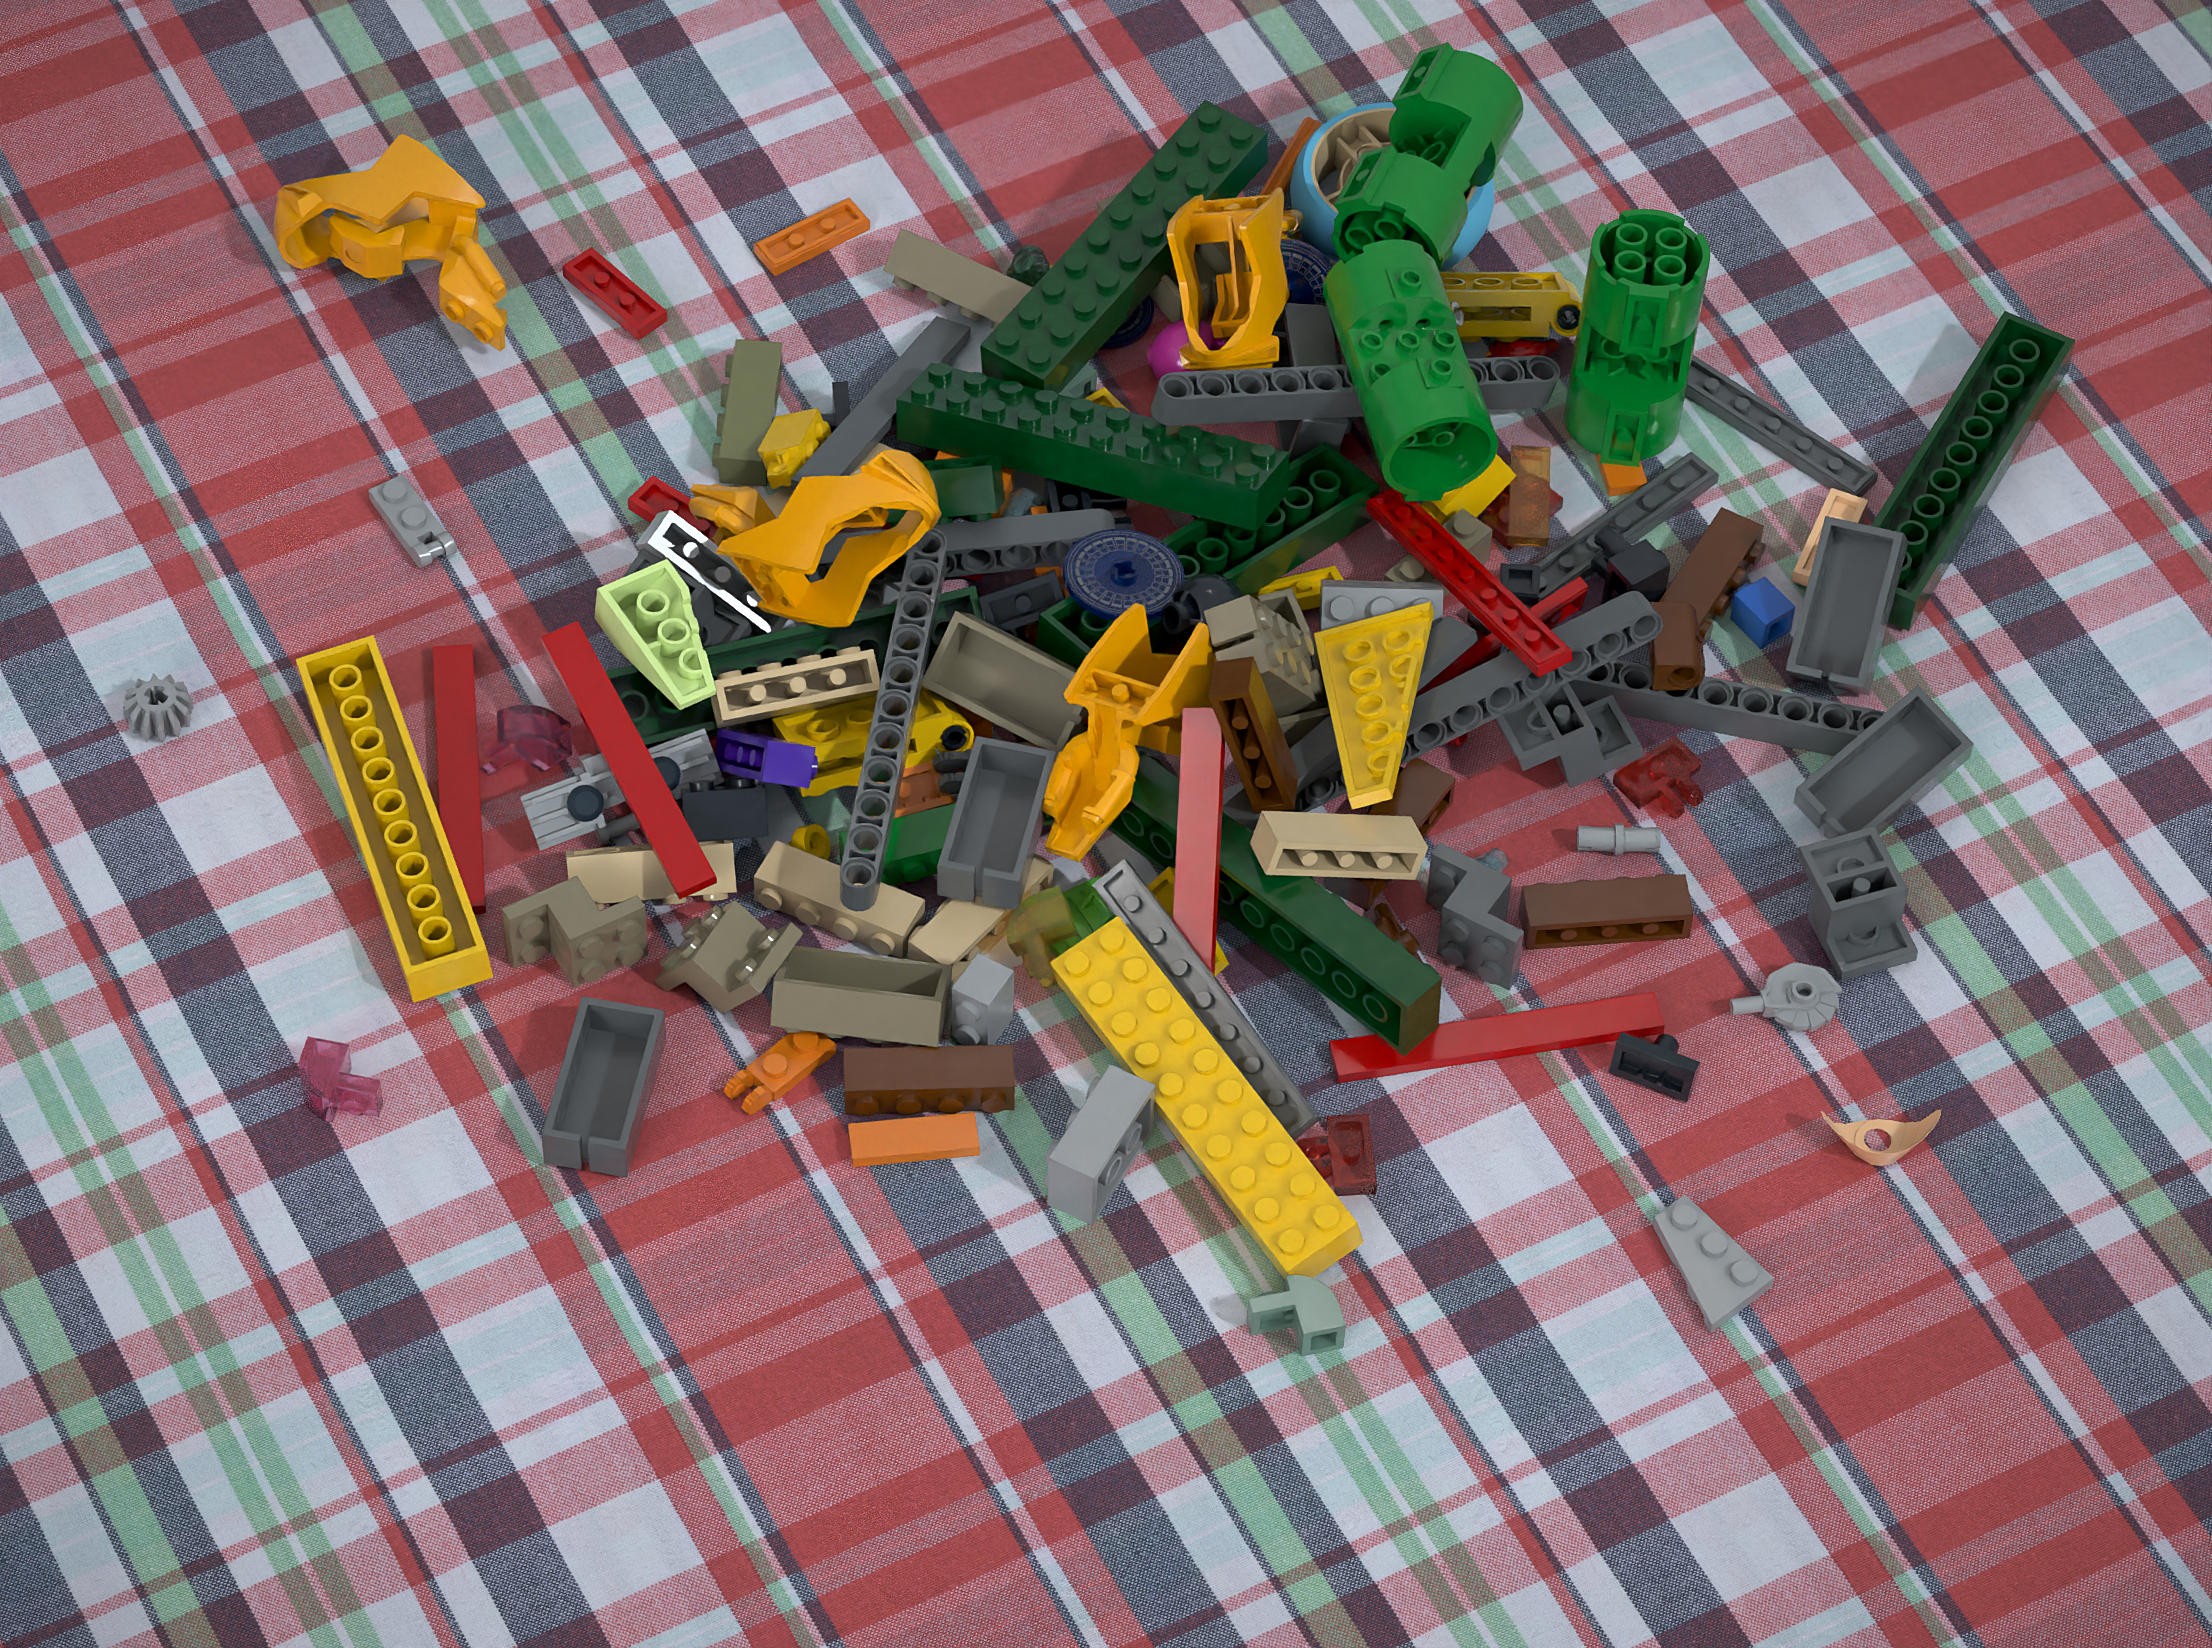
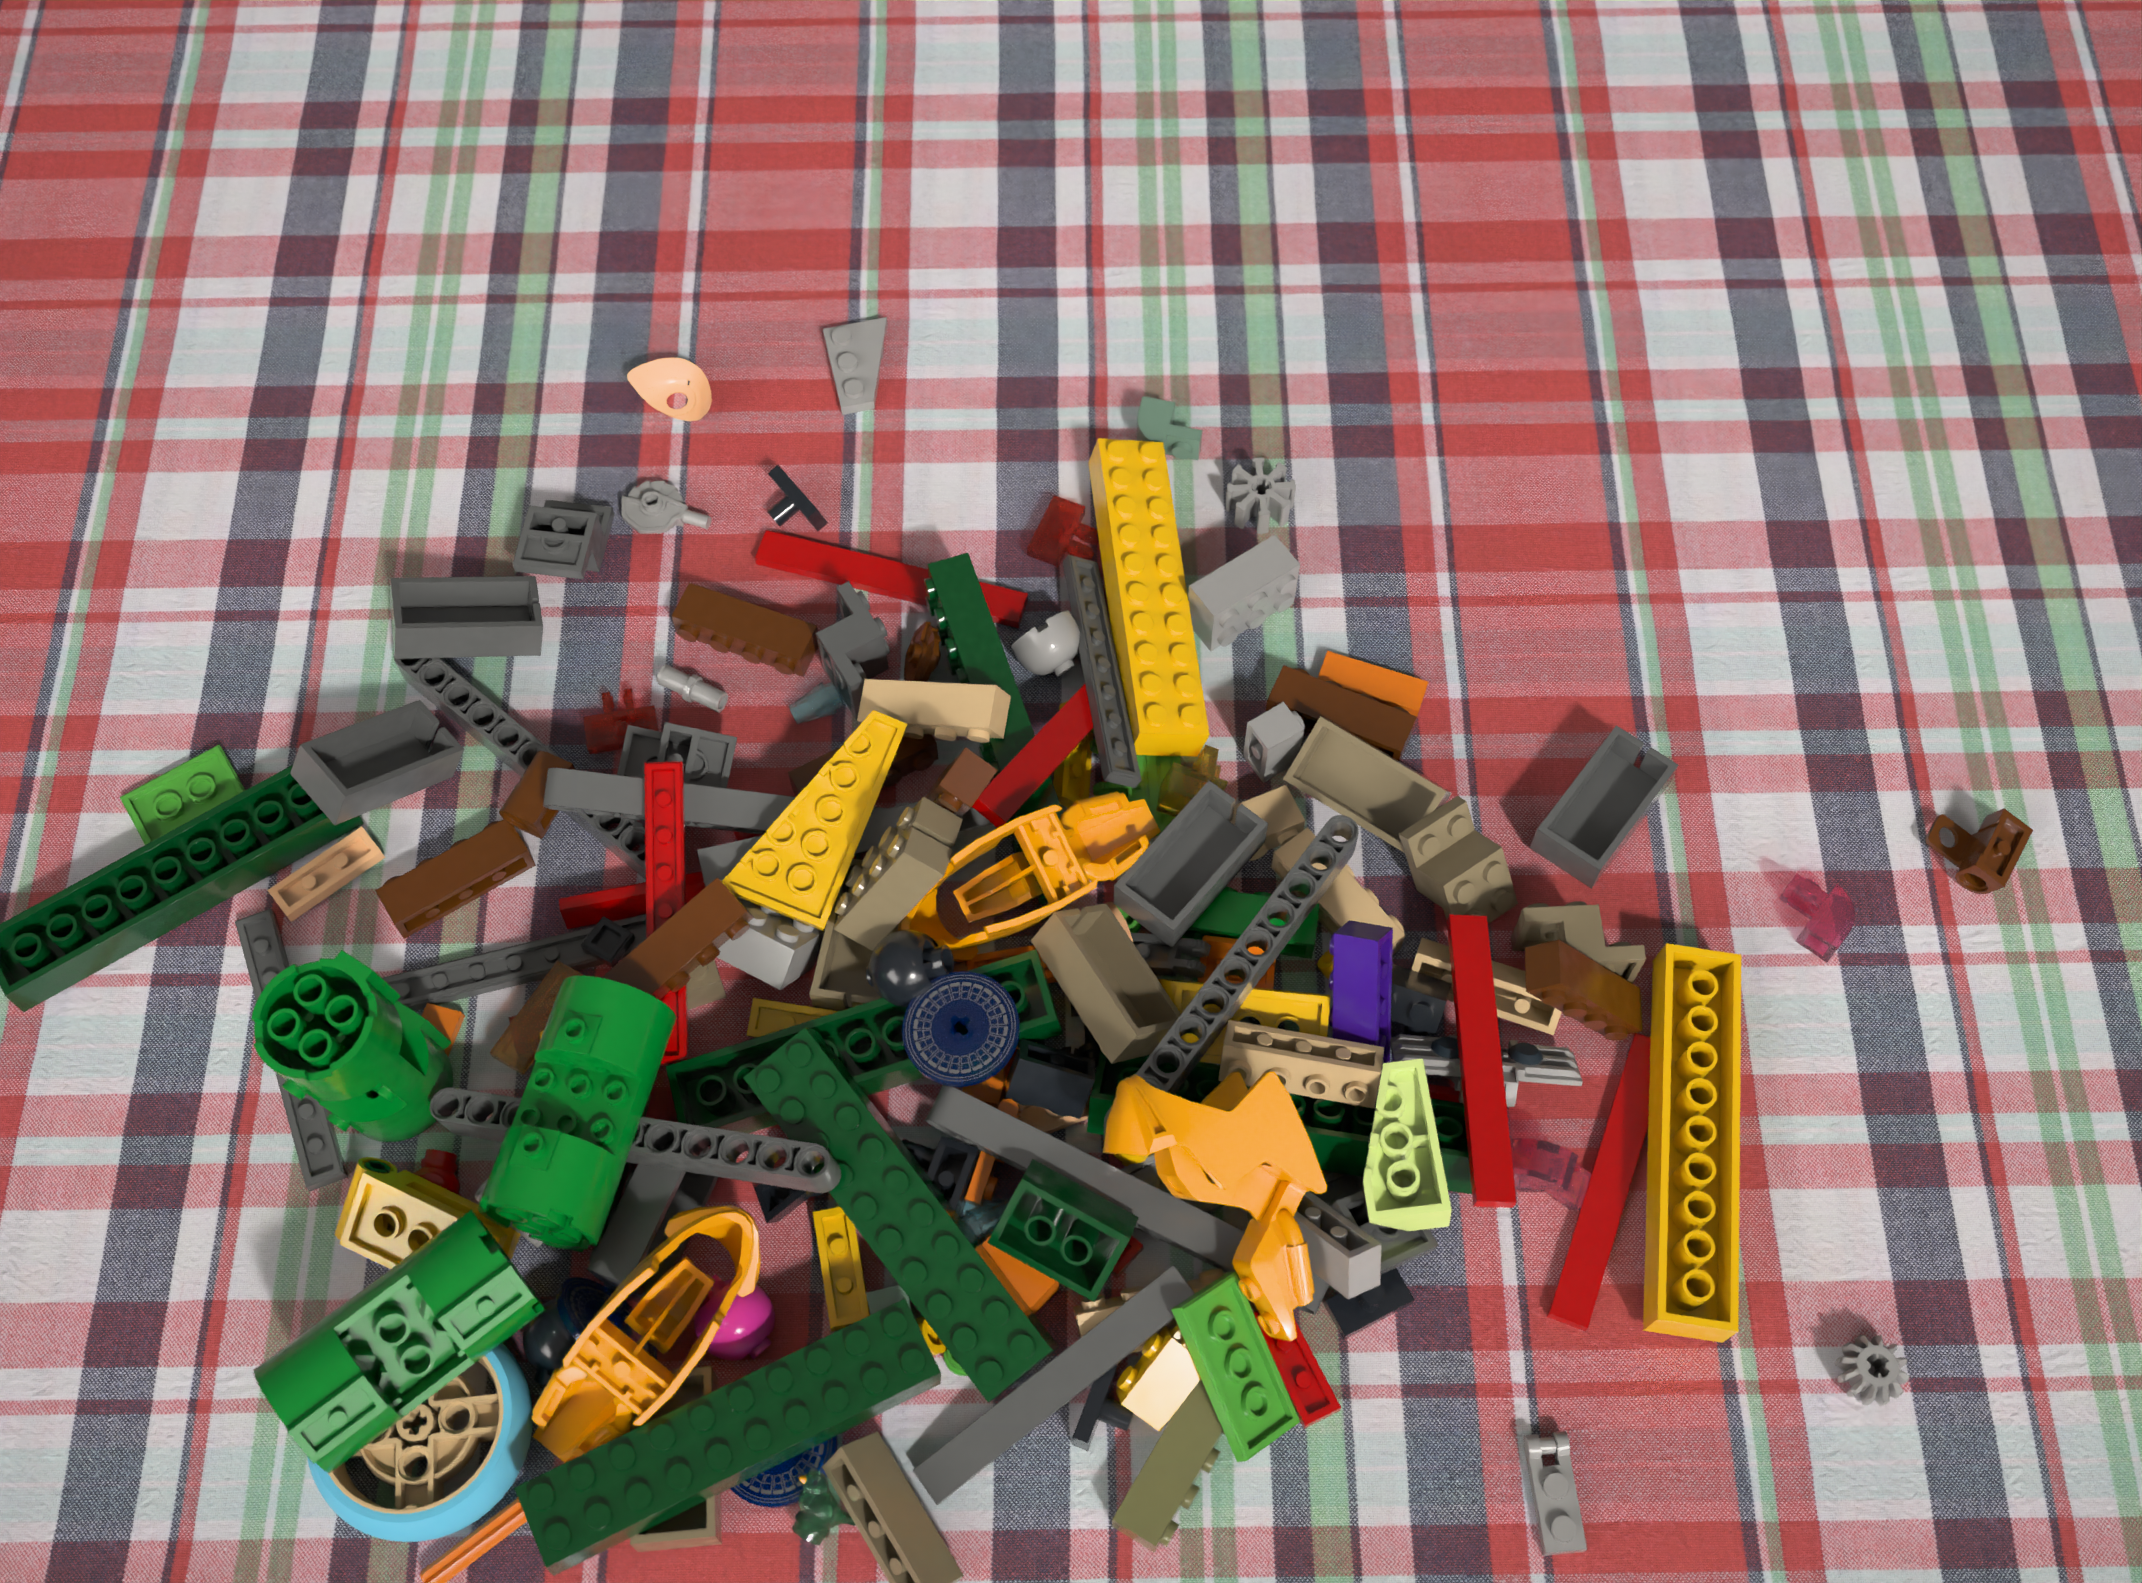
camera: 150 degrees left, 10 degrees up
orange hinge [723,1031,836,1116] -> none
black brick [1590,524,1671,605] -> none
blue brick [1730,576,1796,649] -> none
none -> bright green tile [120,744,246,845]
none -> reddish brown brick [601,877,754,1000]
none -> light grey cylinder [1011,610,1080,677]
none -> bright green tile [1171,1271,1300,1462]
none -> light grey gear [1225,458,1296,534]
none -> reddish brown brick [1525,939,1642,1041]
none -> reddish brown piece [1925,808,2033,894]

